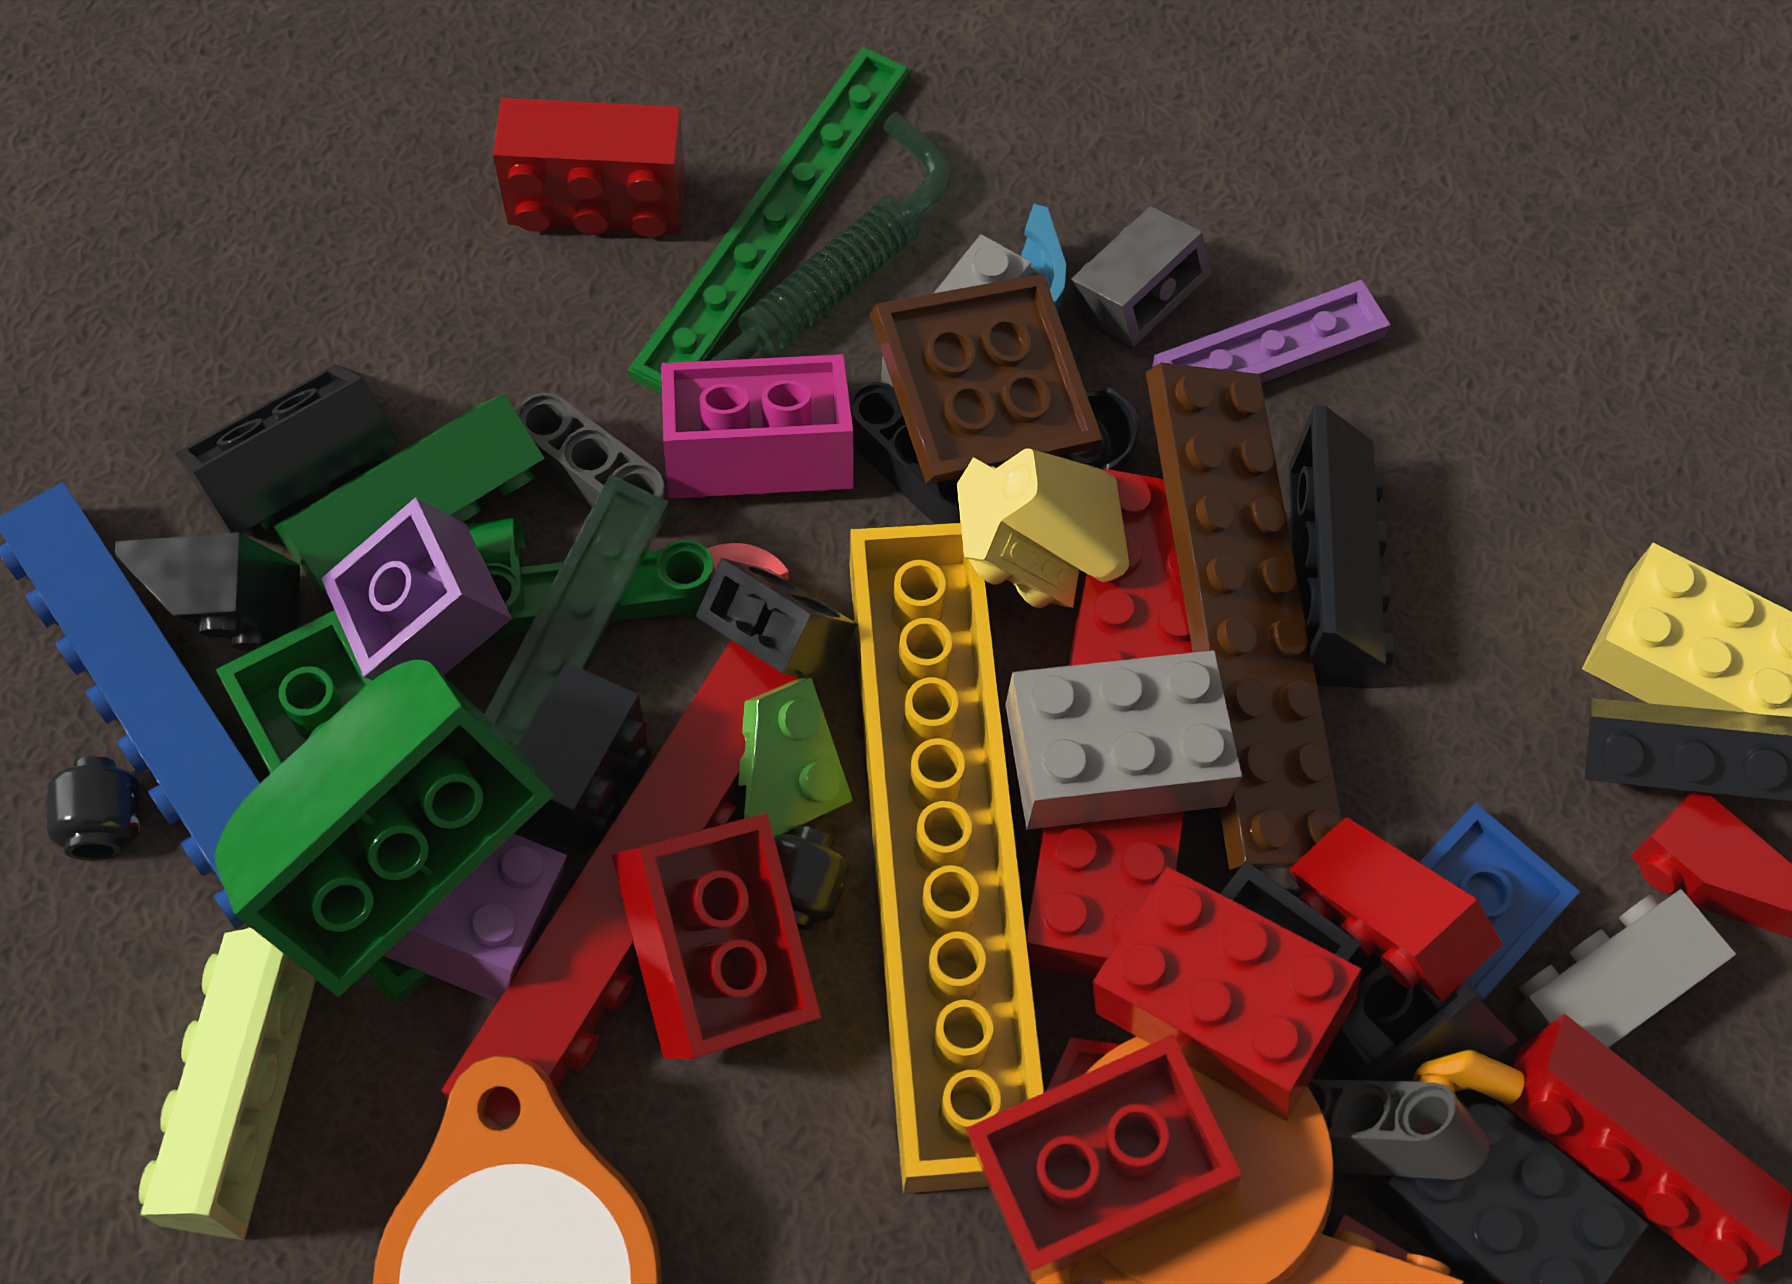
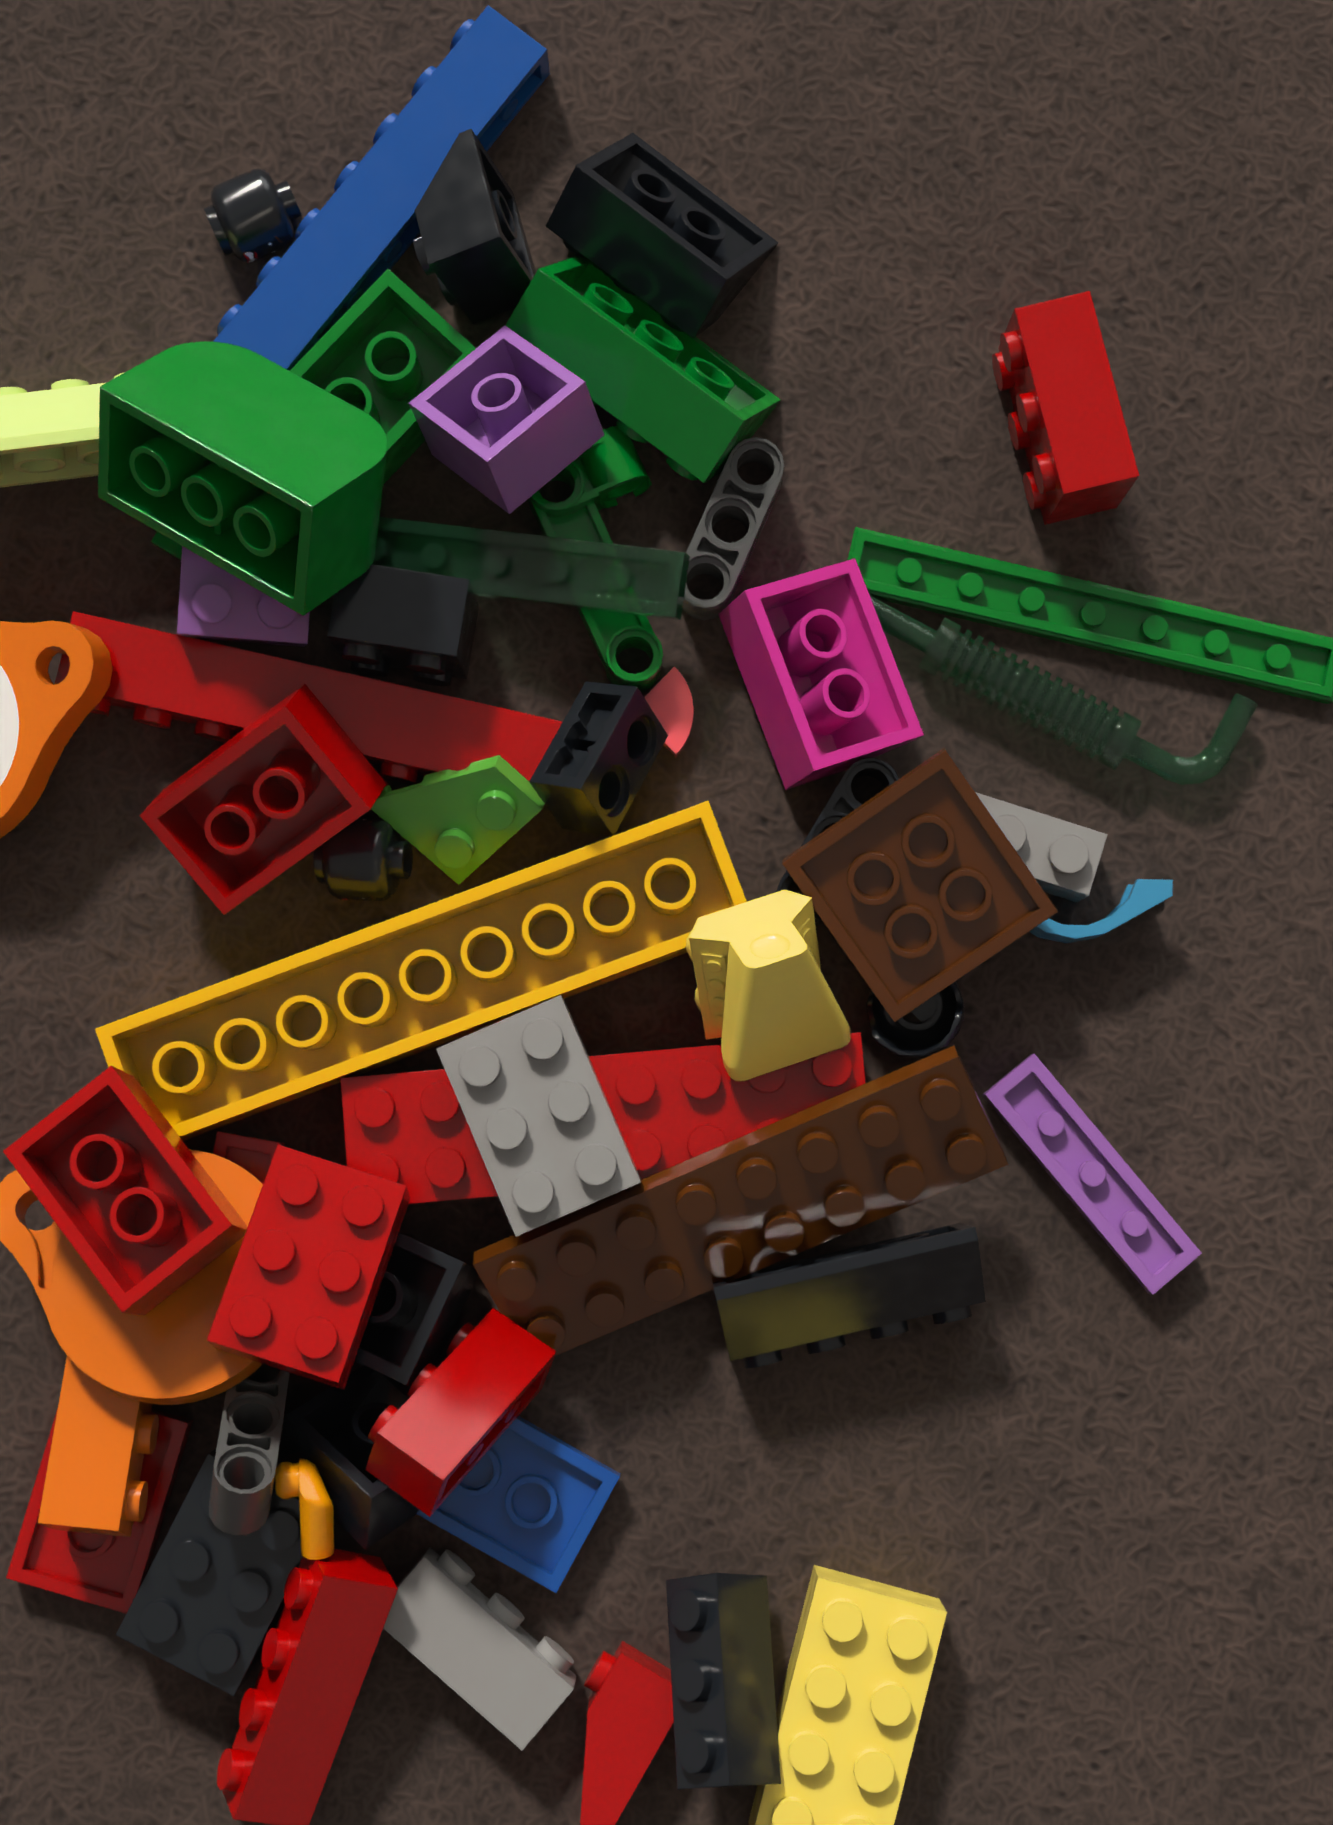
camera: 80 degrees right, 20 degrees up
flat silver brick [1071,206,1211,347] -> none

